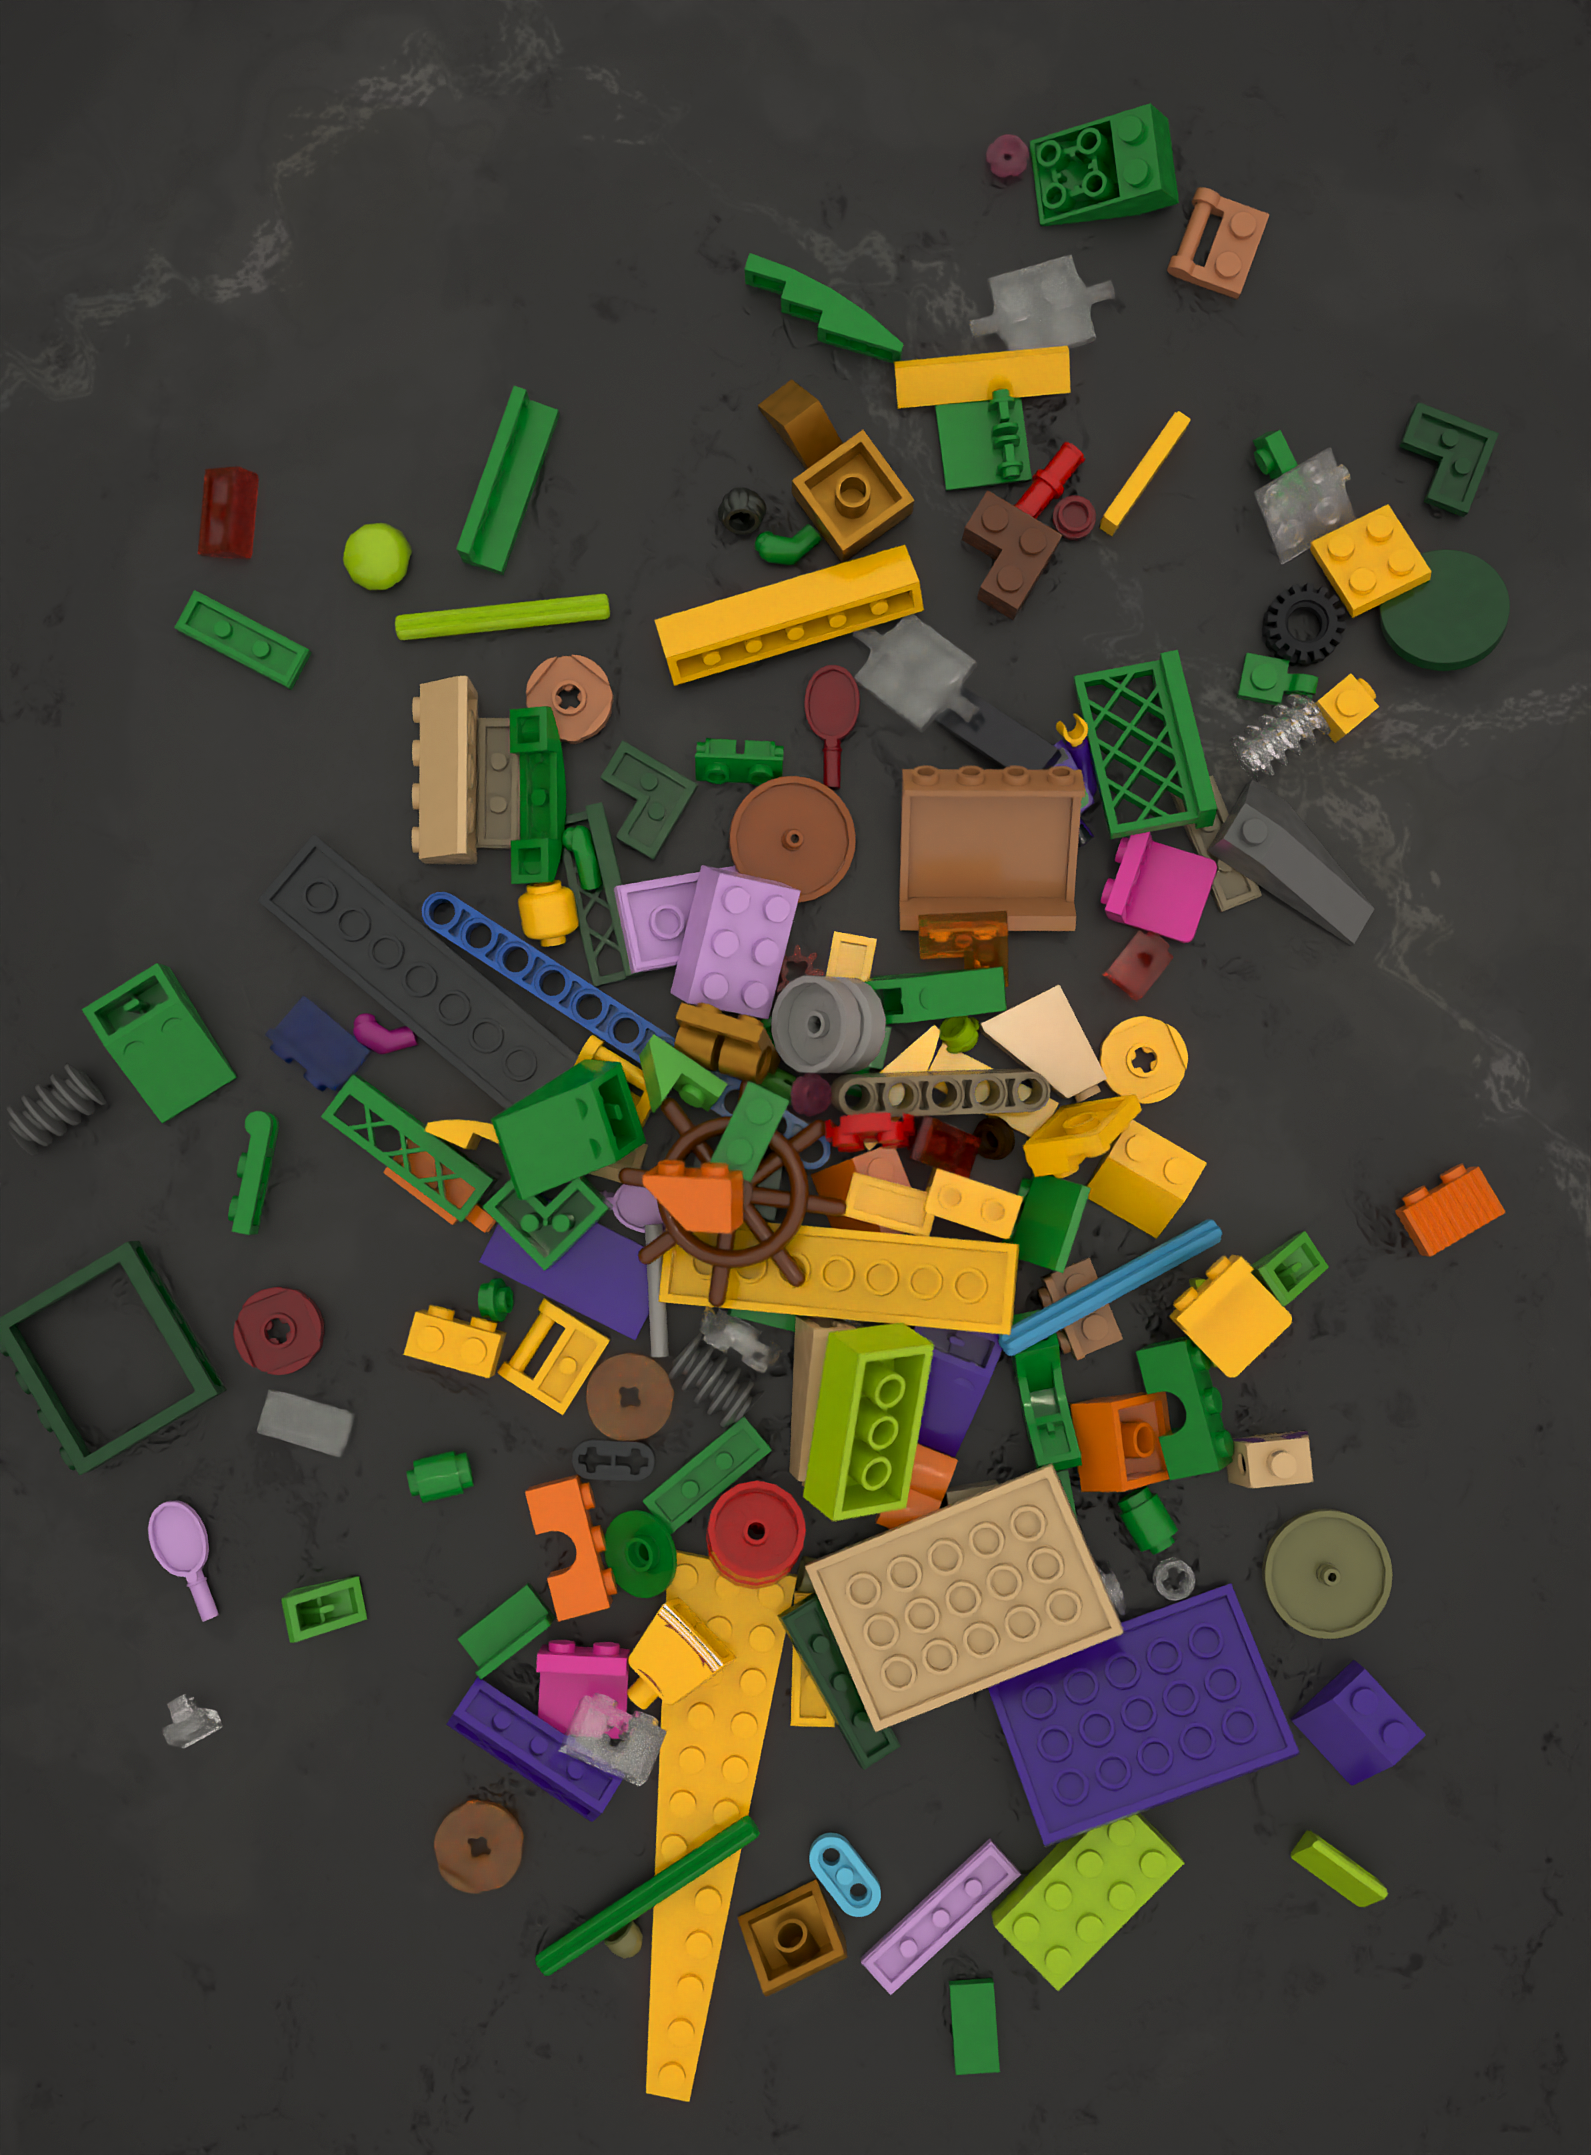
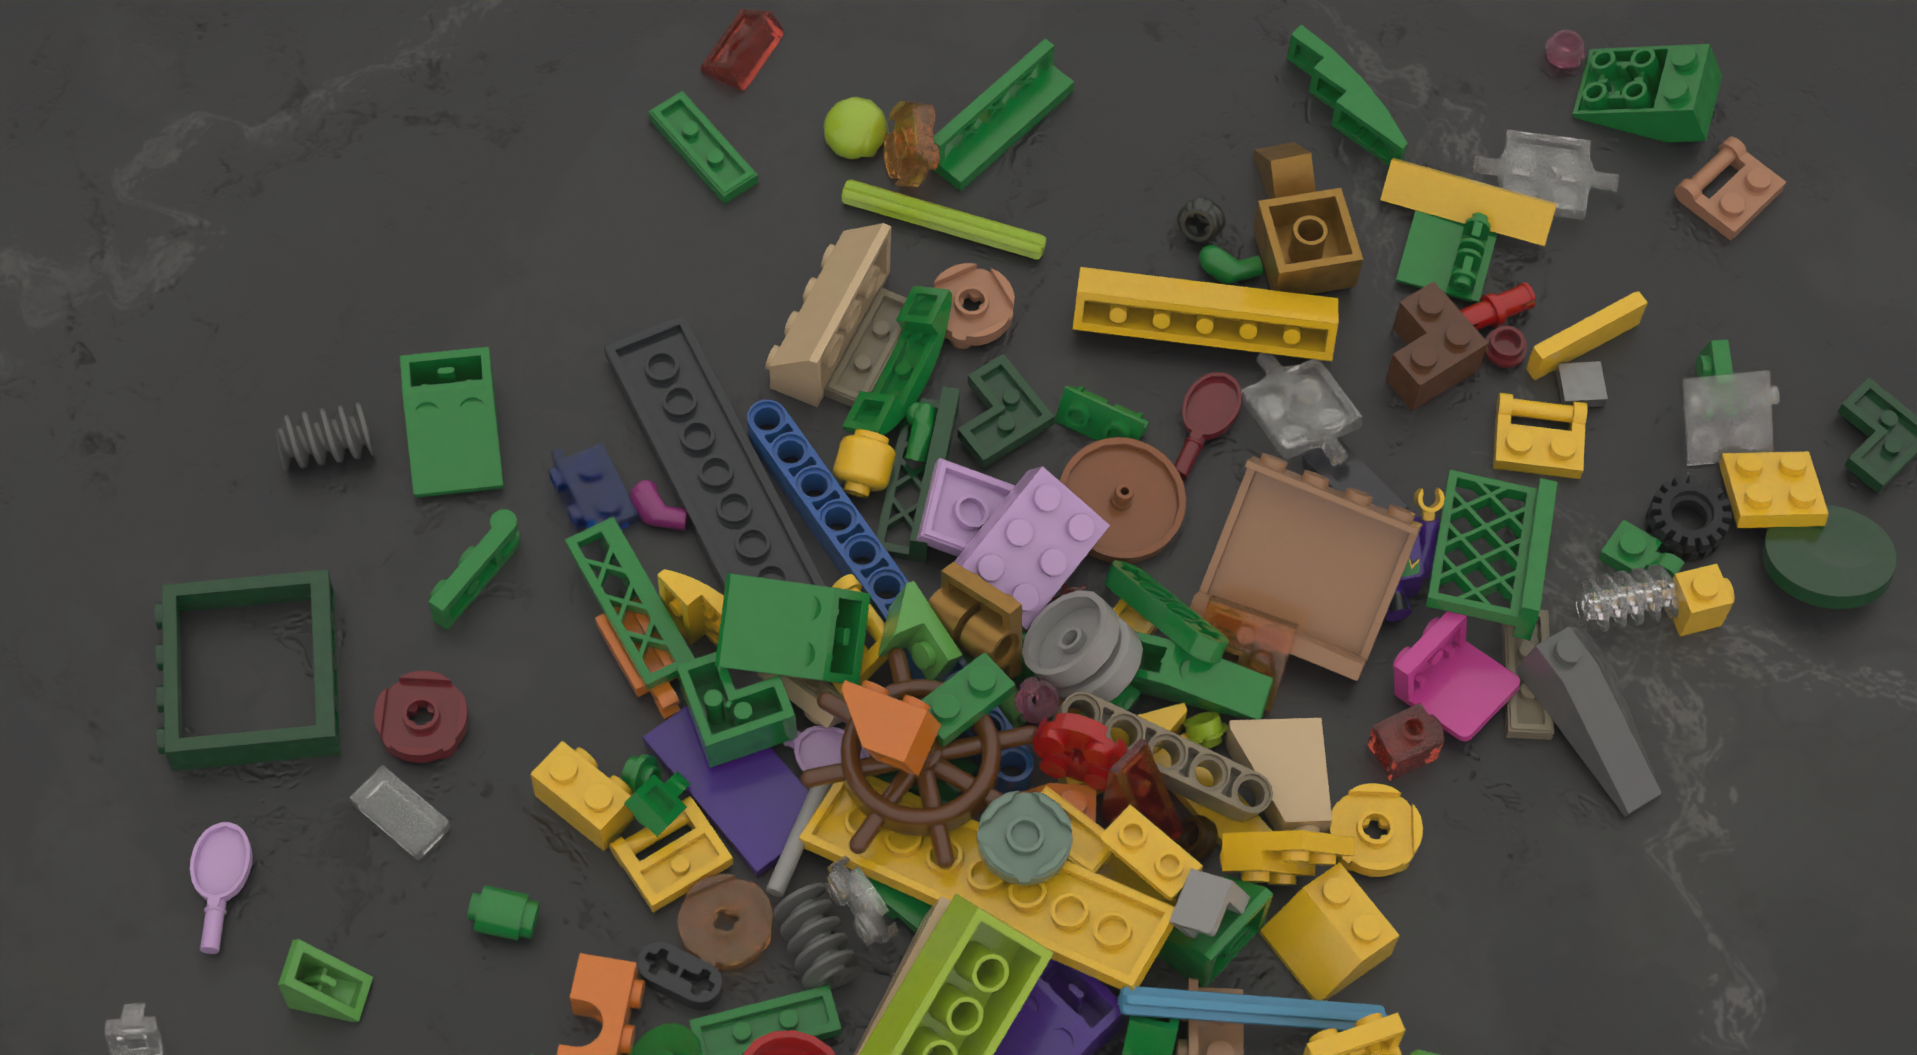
camera: 20 degrees right, 25 degrees down
none -> green plate [624,771,691,837]
none -> clear orange plate [884,101,940,187]
none -> sand green tile [977,791,1073,886]
none -> green beam [1104,560,1229,664]
none -> light grey panel [1170,868,1250,938]
none -> yellow plate [1493,393,1588,479]
none -> flat silver tile [1555,361,1608,407]

